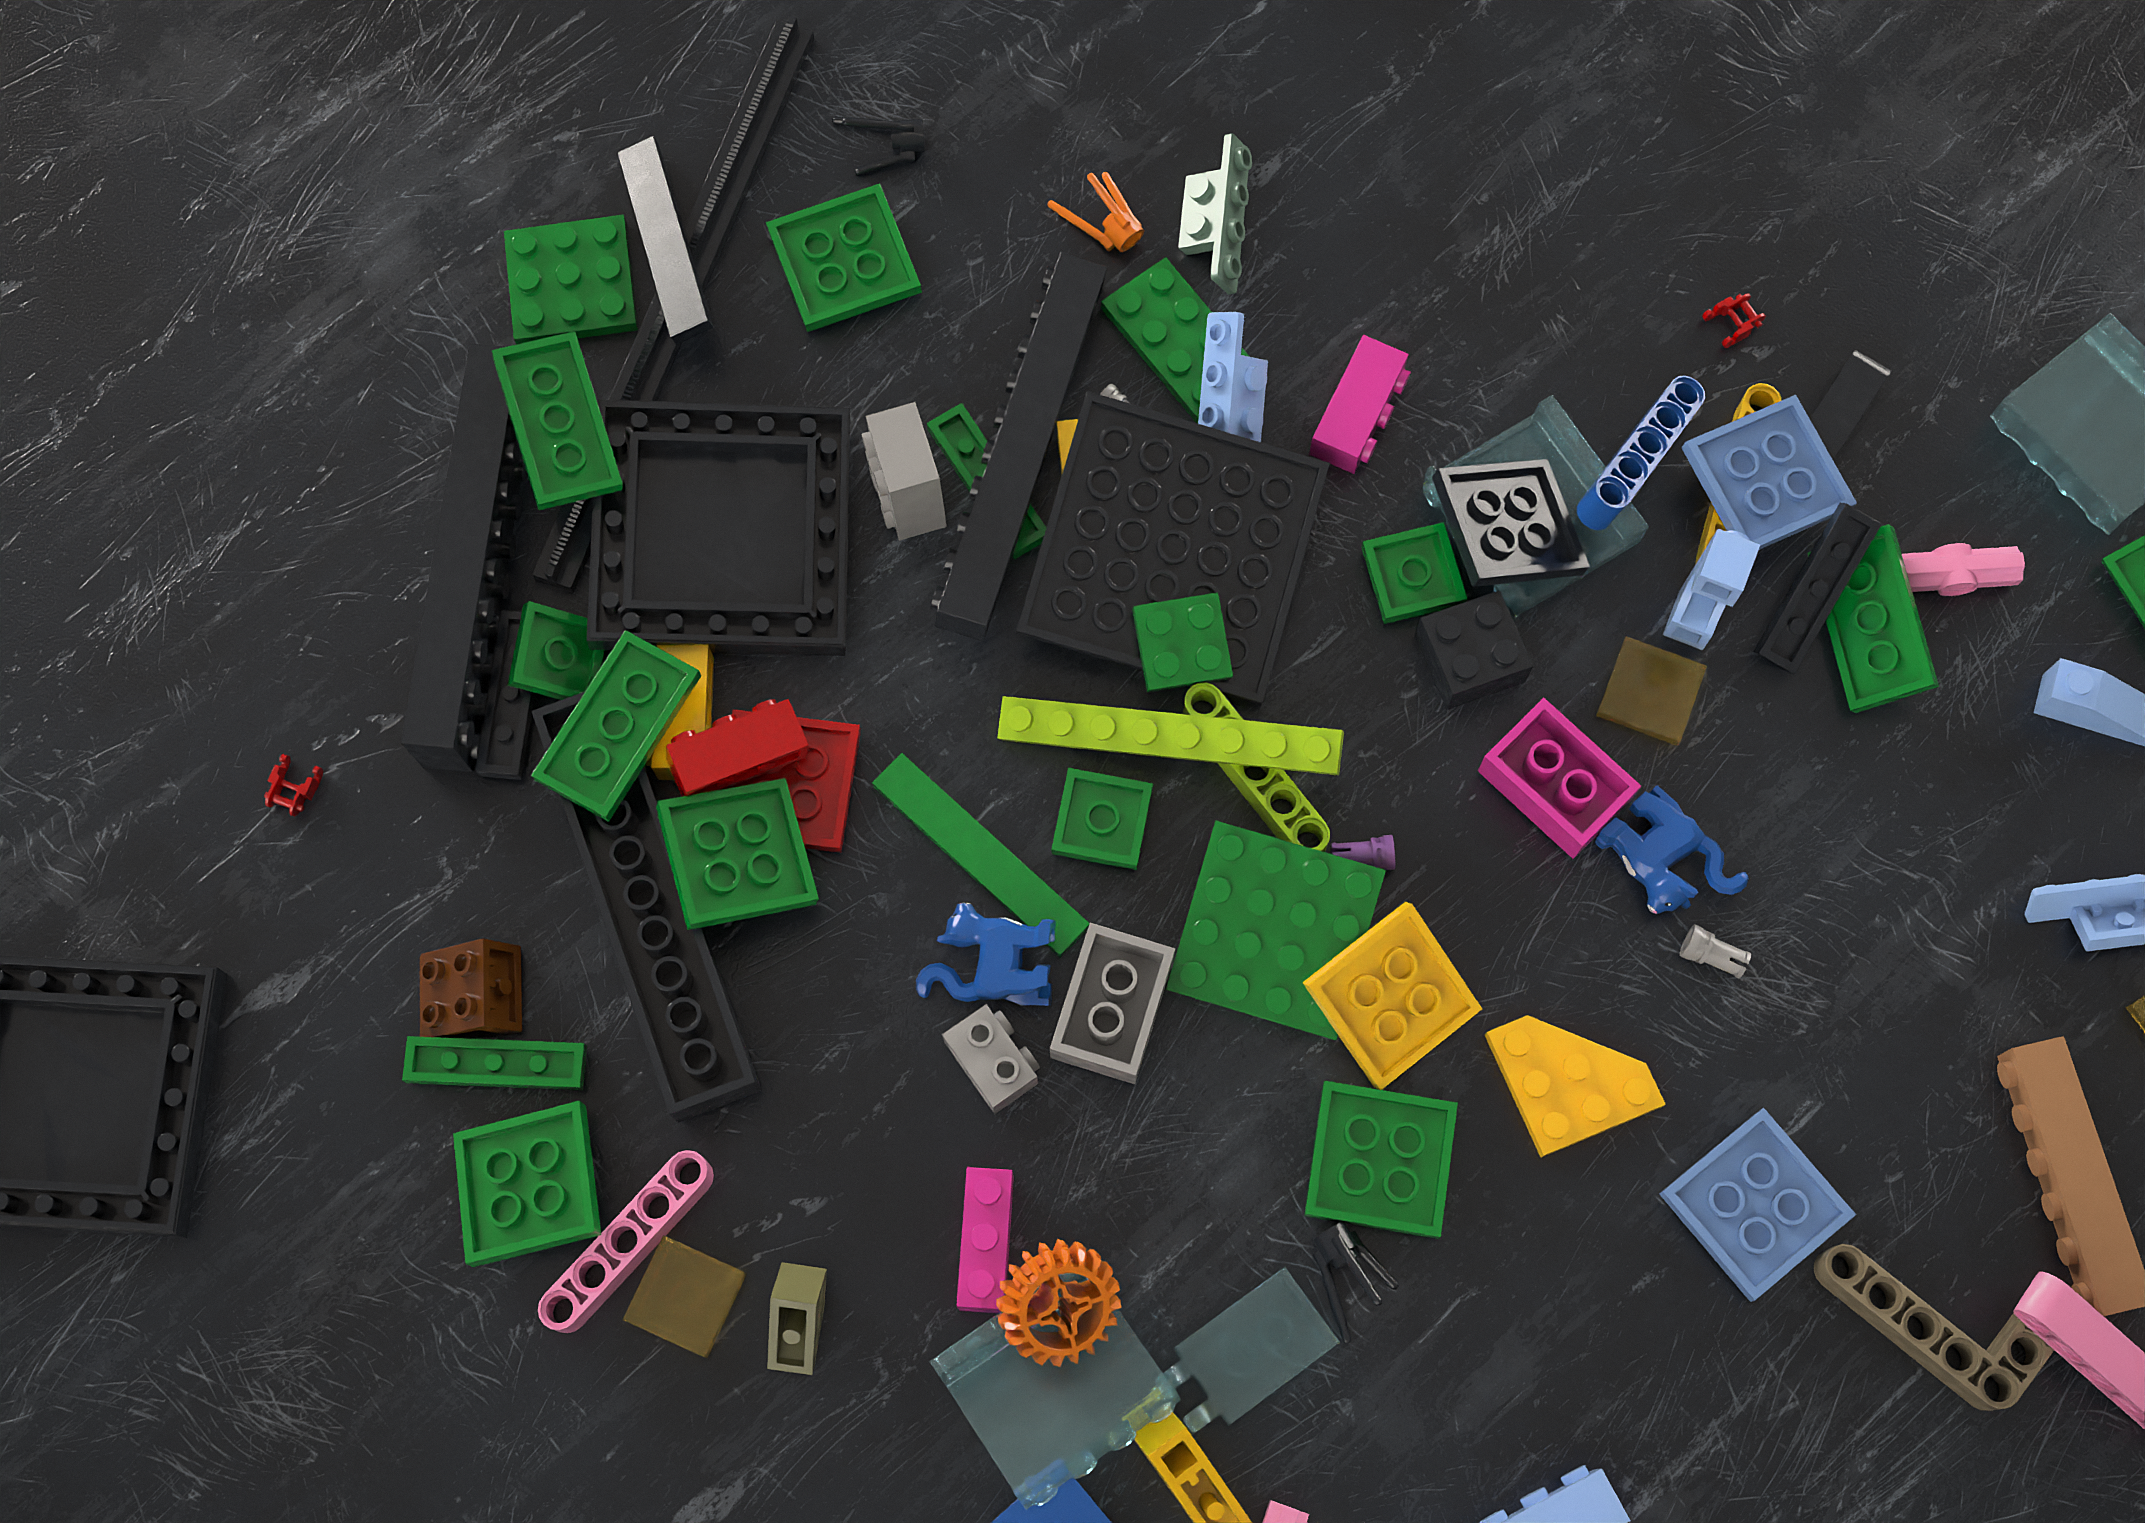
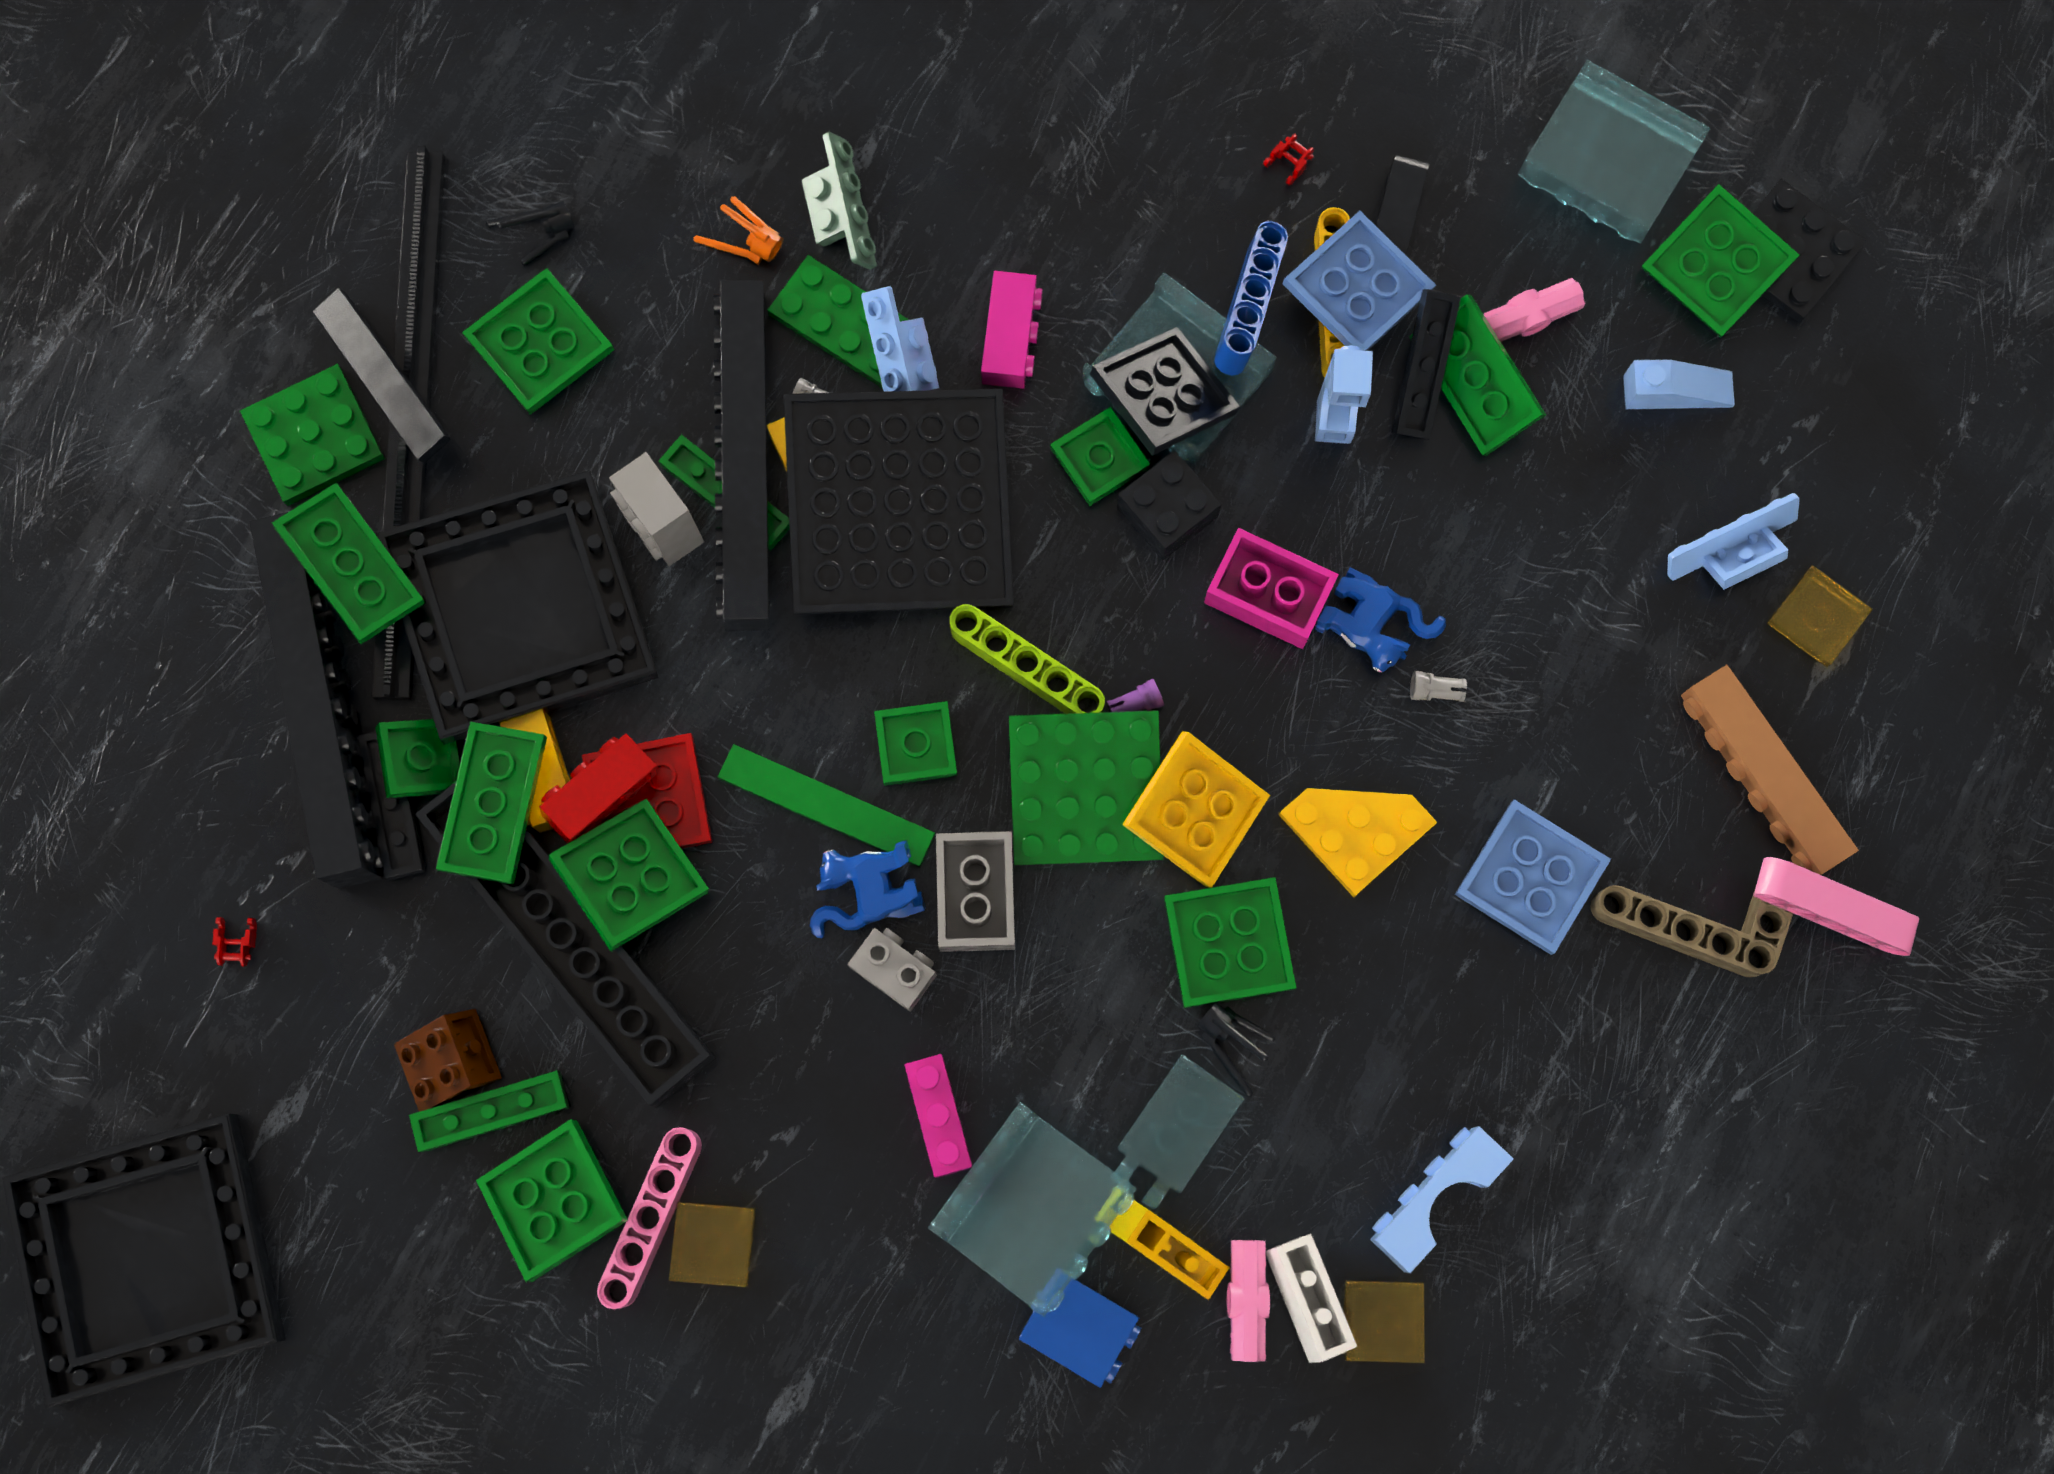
camera: 20 degrees left, 5 degrees up
olive slope [767,1262,827,1375] -> none
orange gear [996,1239,1122,1368] -> none
lime plate [997,696,1344,775] -> none
green plate [1132,593,1233,693] -> none
clear yellow tile [1596,636,1707,746] -> none

